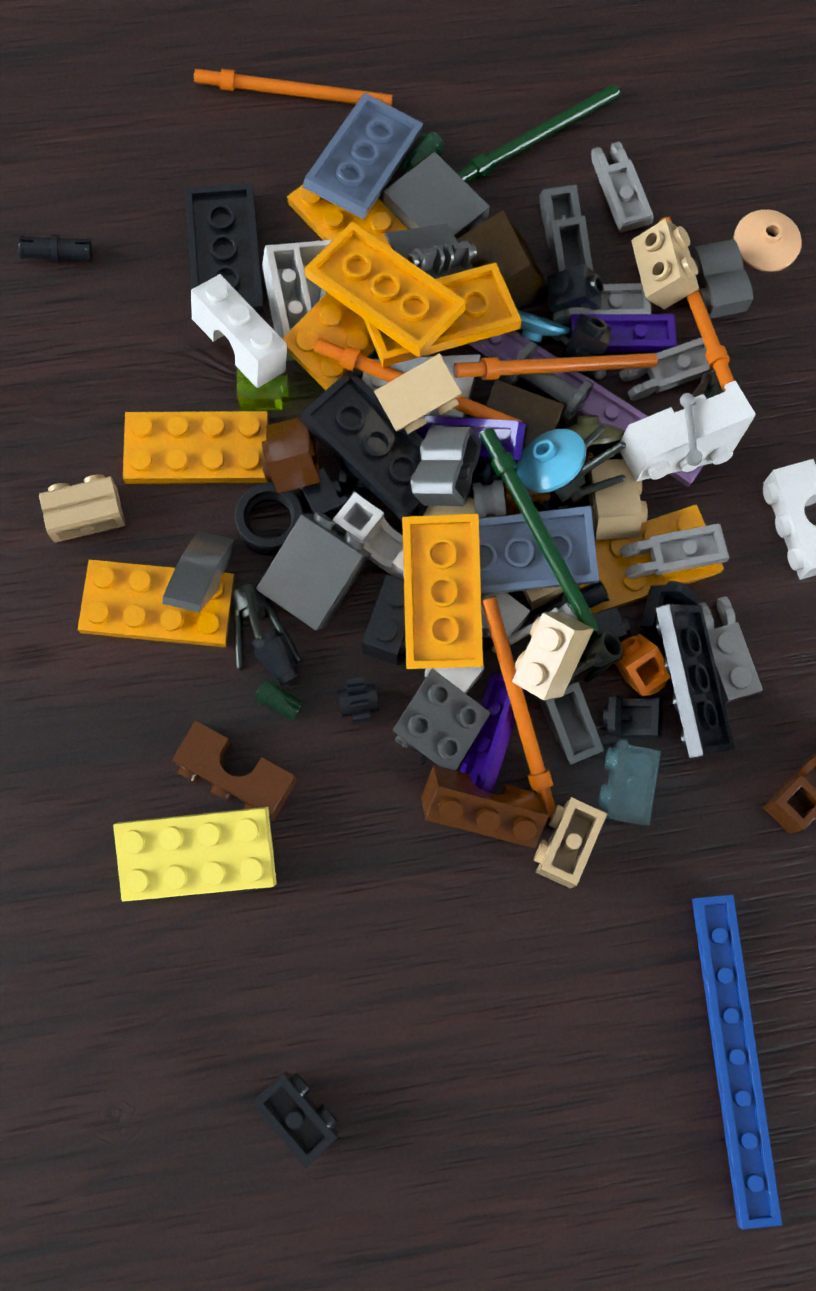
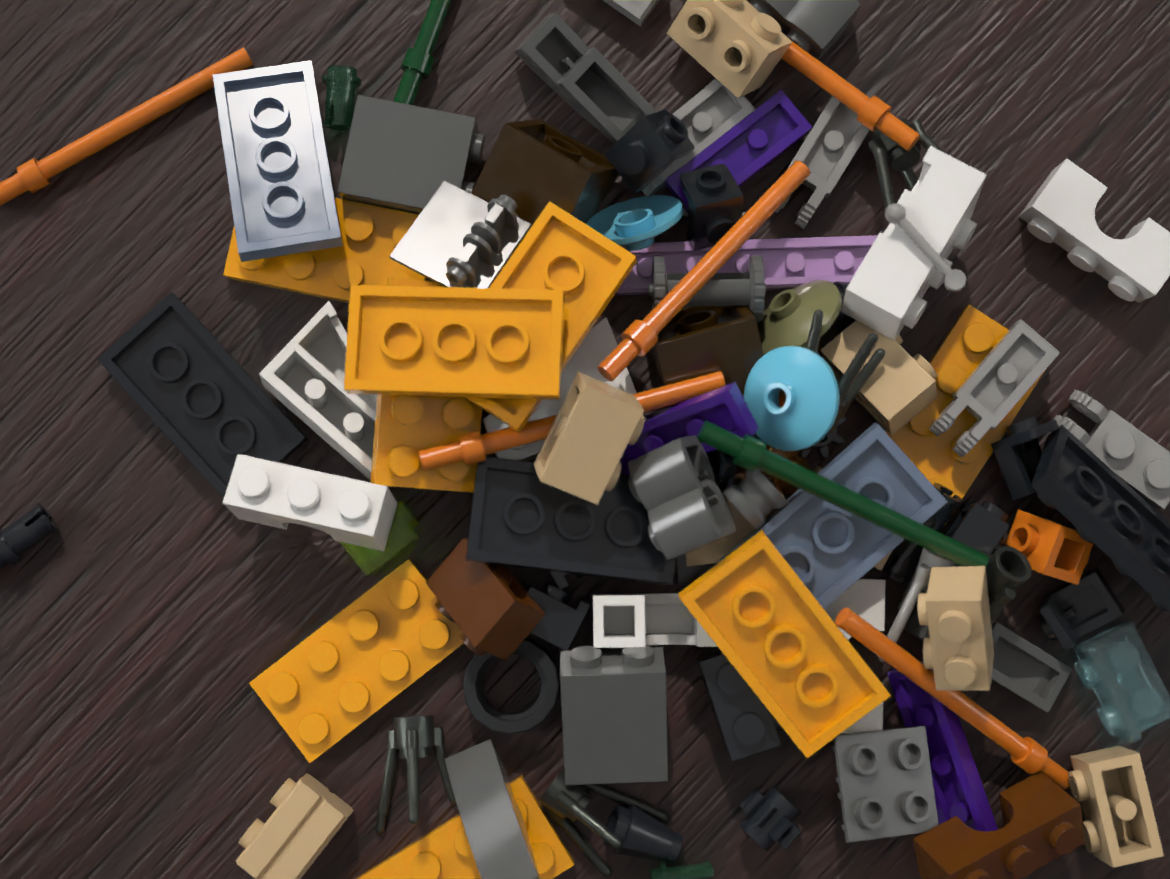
camera: 30 degrees left, 10 degrees up
none -> pearl dark grey plant [375,715,456,833]

